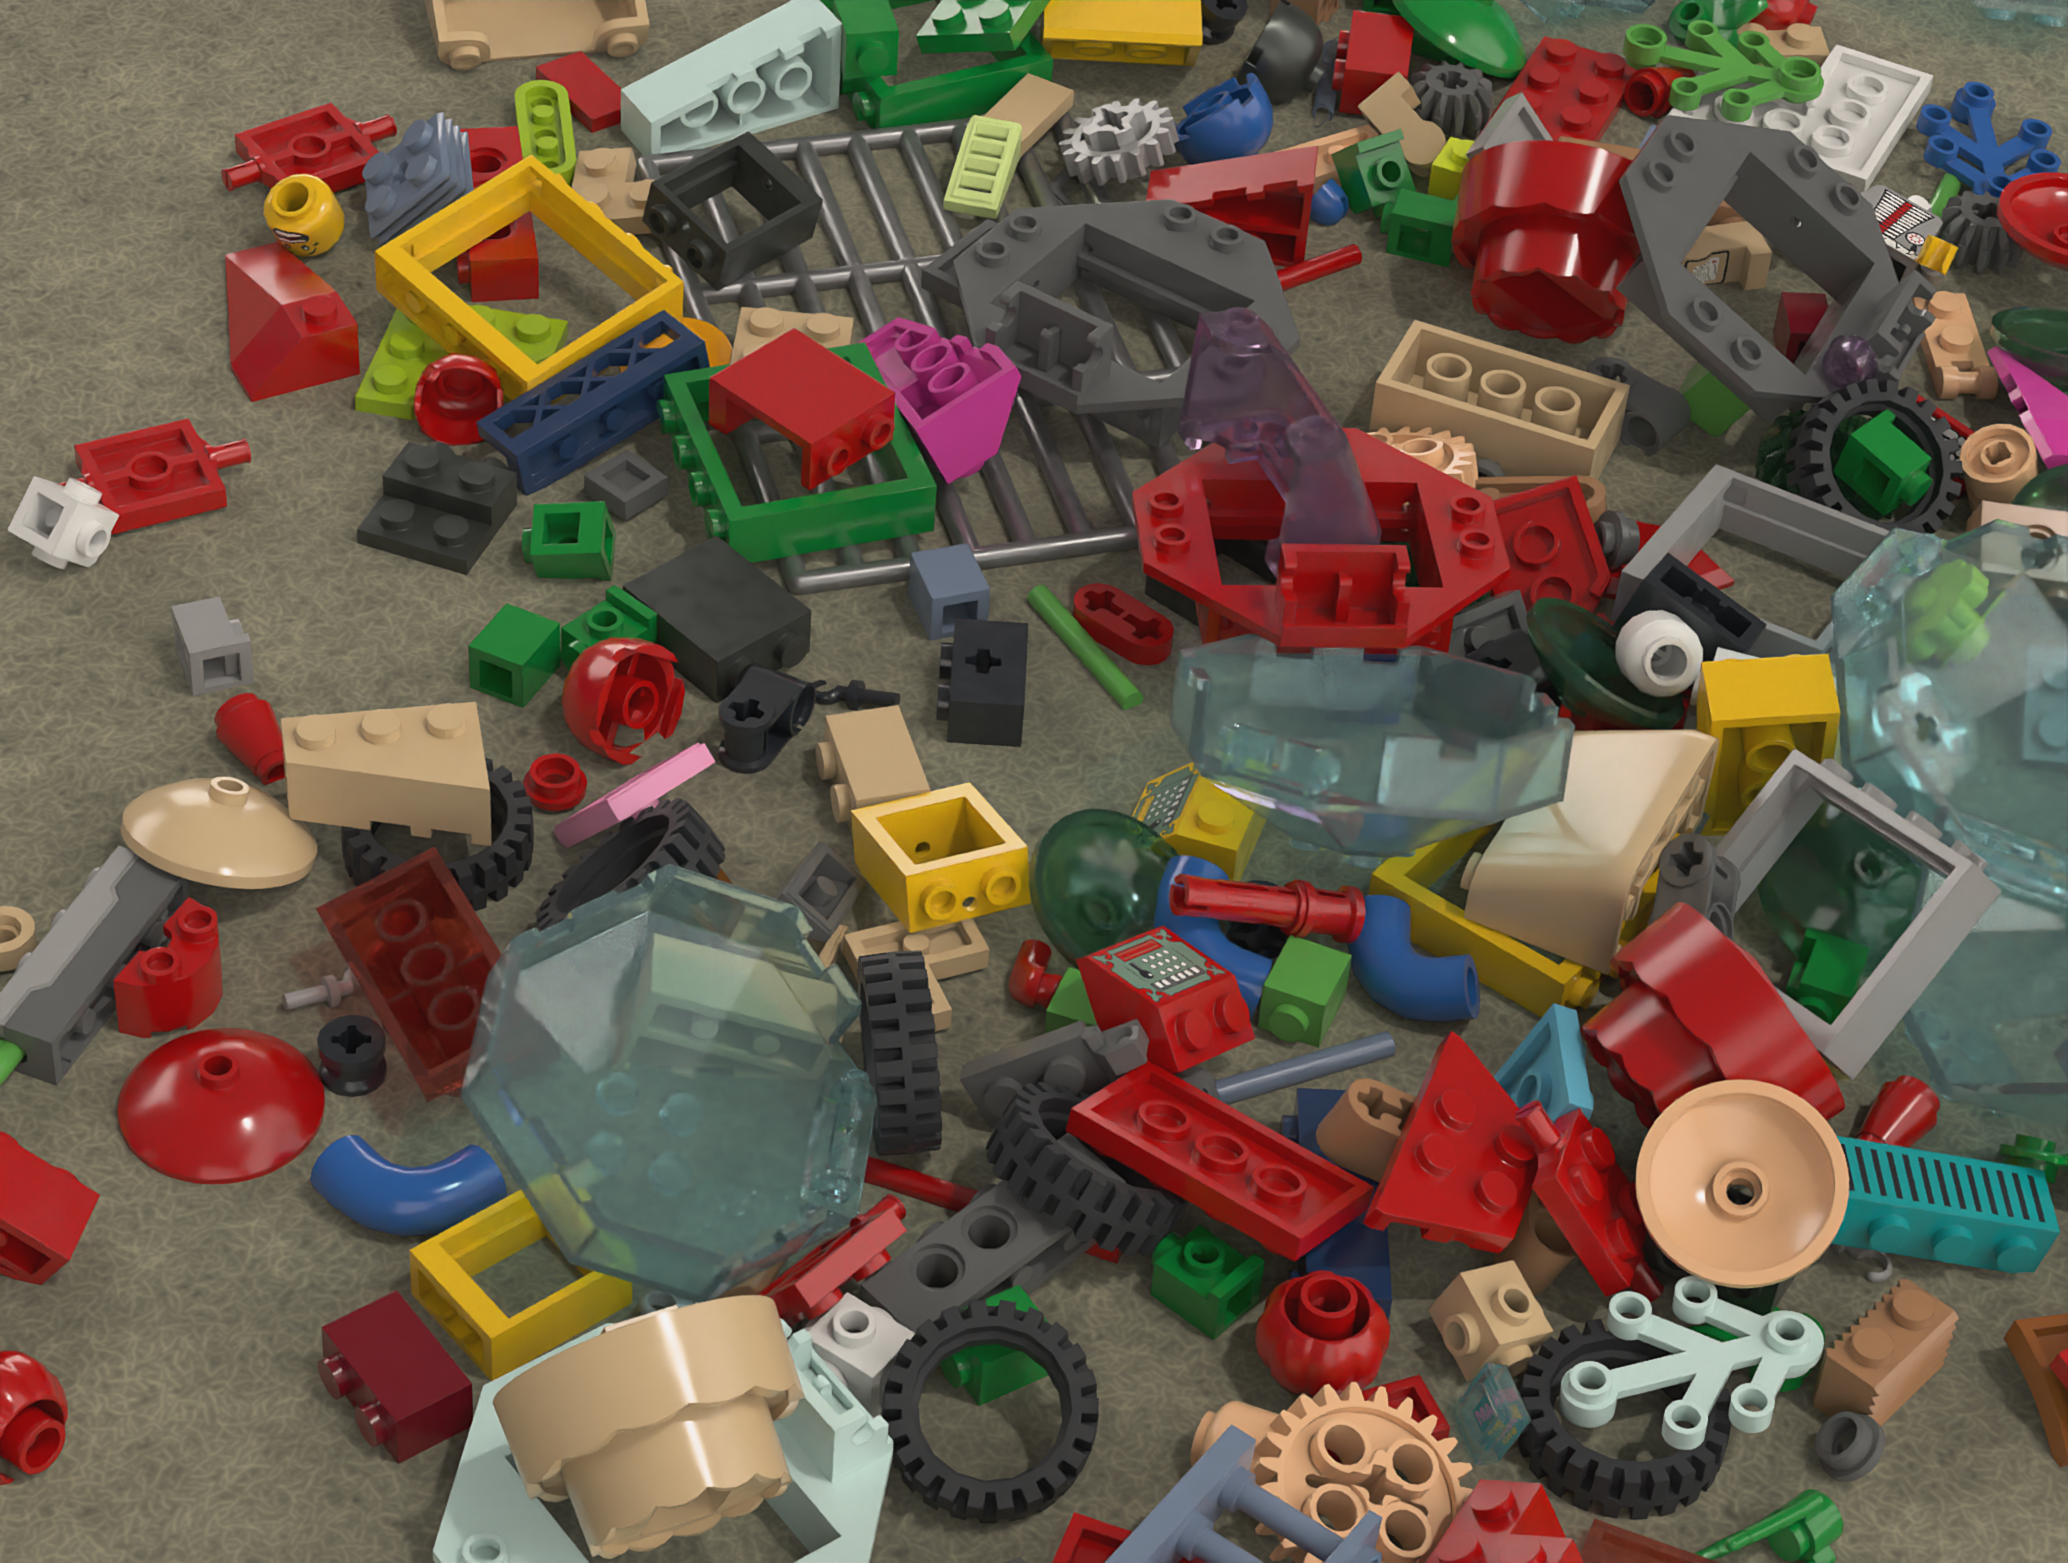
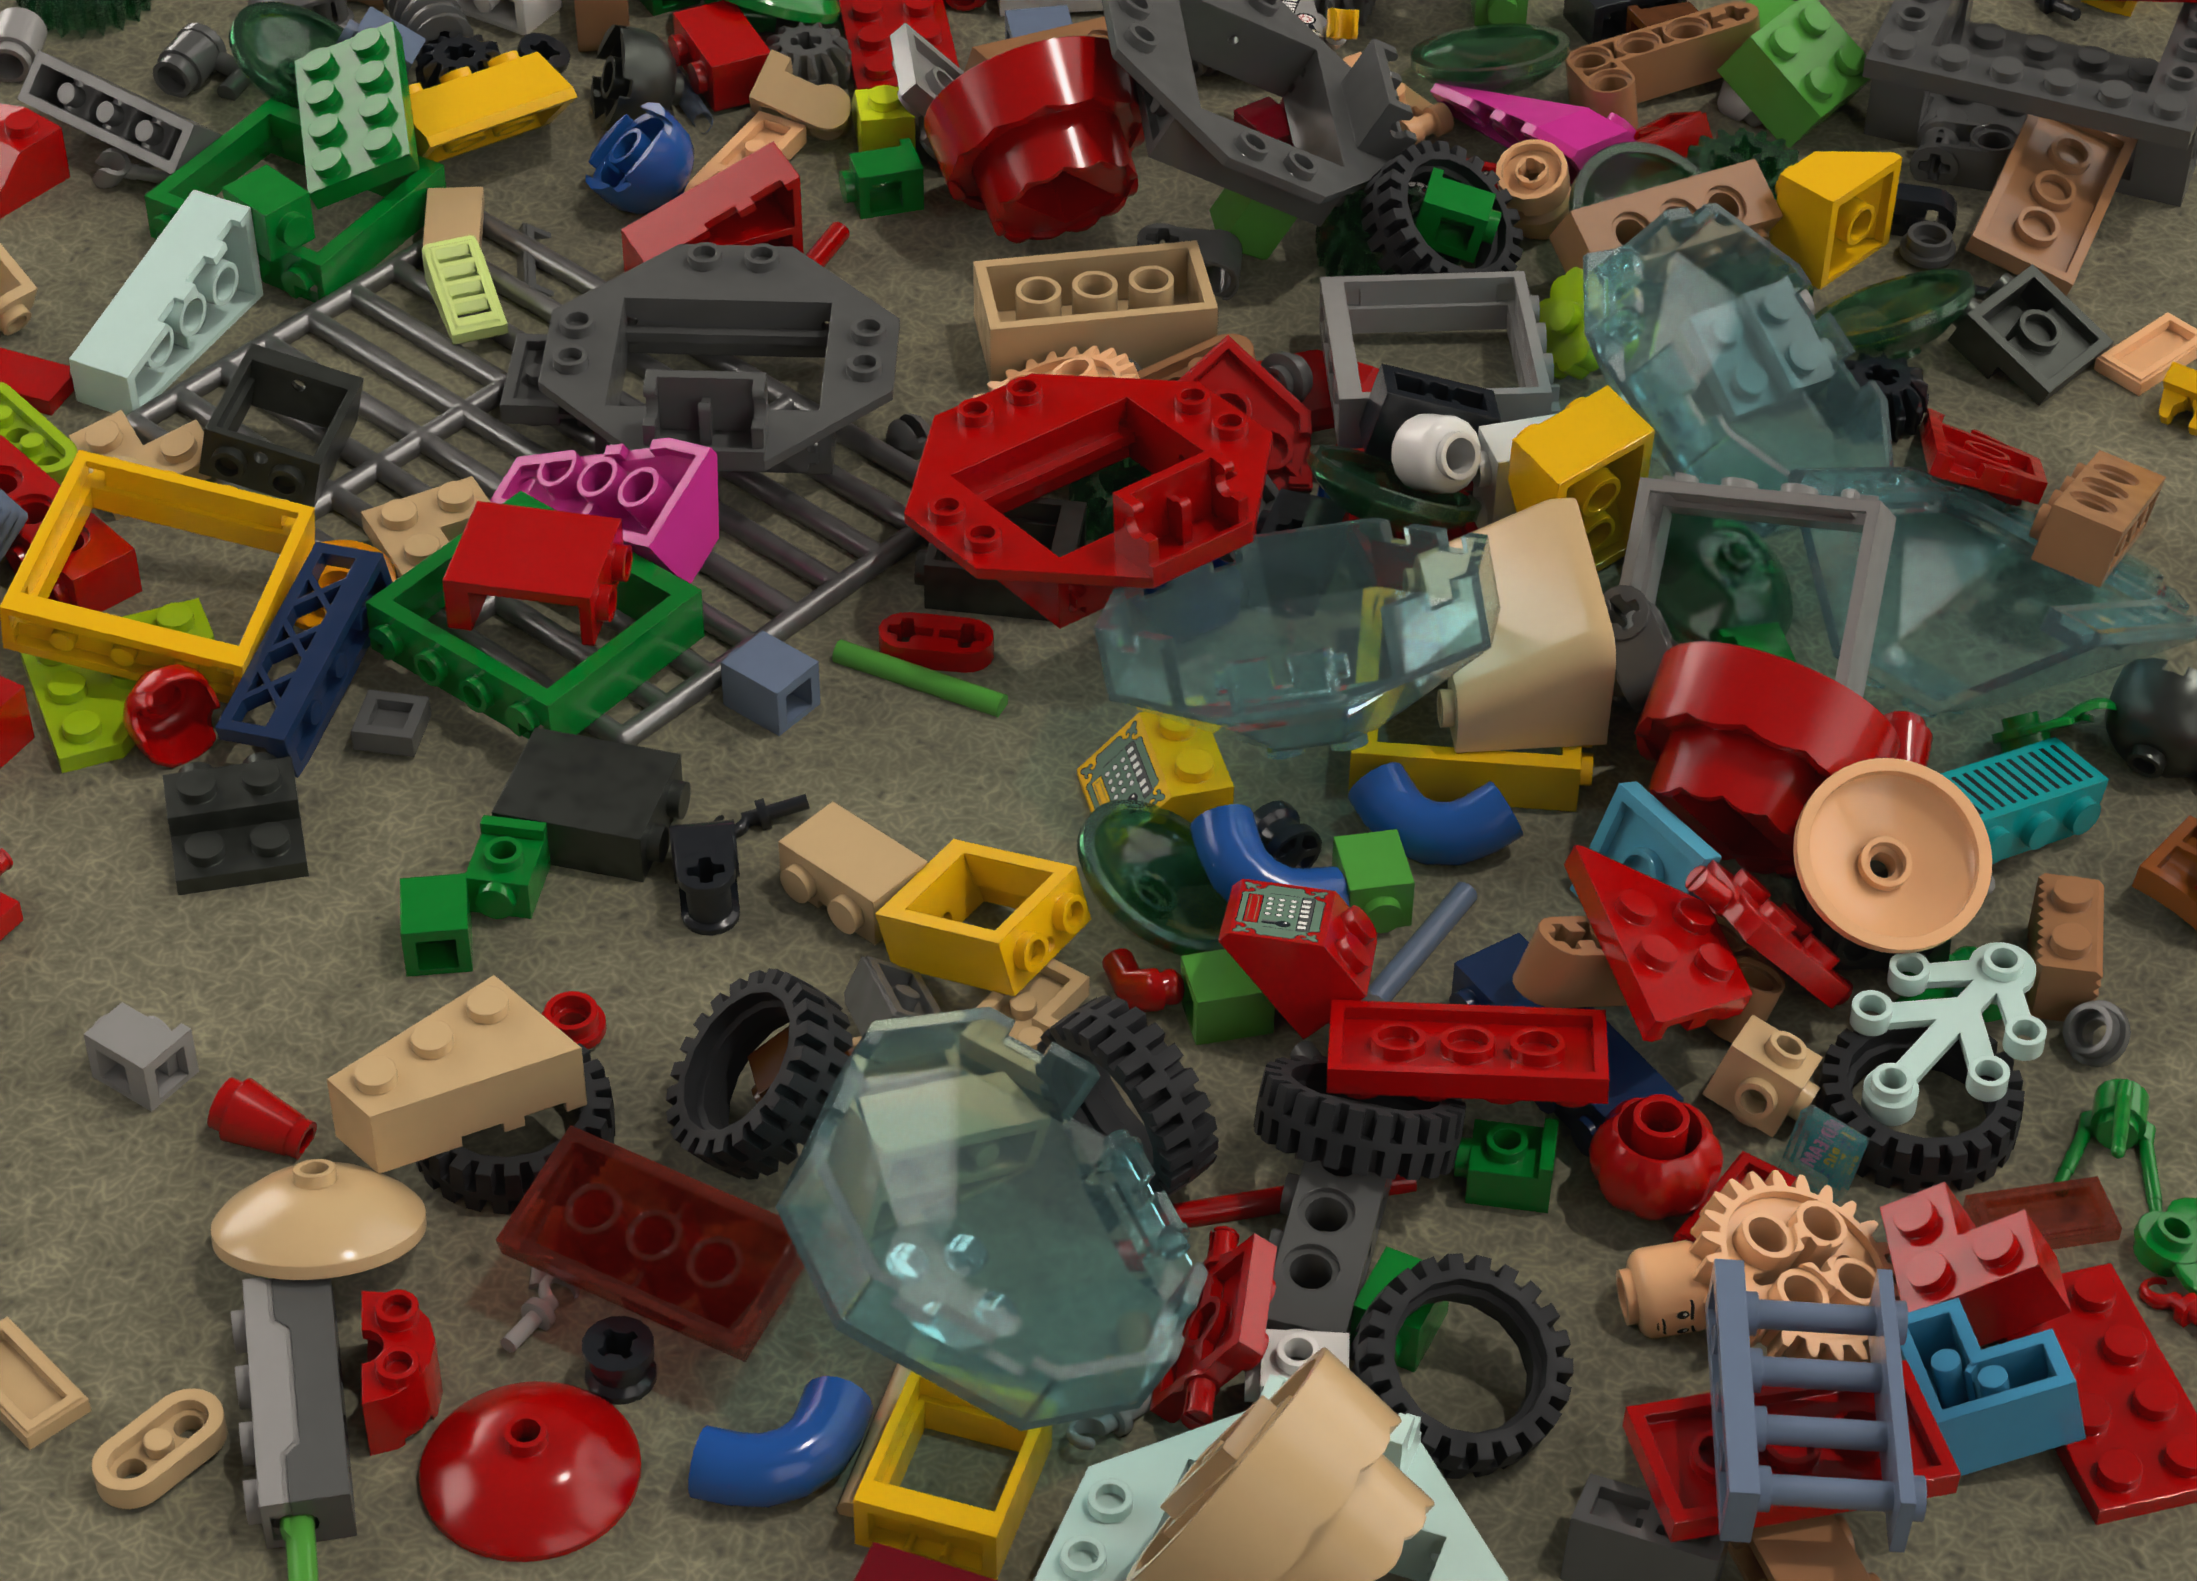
camera: 30 degrees left, 0 degrees up
green brick [522,501,616,581] -> none
bright pink plate [553,742,715,848] -> none
red cylinder [561,637,685,765] -> none
black brick [936,618,1028,747] -> none
dark grey hinge [960,1019,1150,1128] -> none
light grey gear [1059,98,1179,186] -> none
red pin [1169,873,1366,944] -> none
clear purple windscreen [1178,307,1382,578] -> none
green brick [1331,129,1416,218] -> none
clear purple plate [1822,334,1878,388] -> none

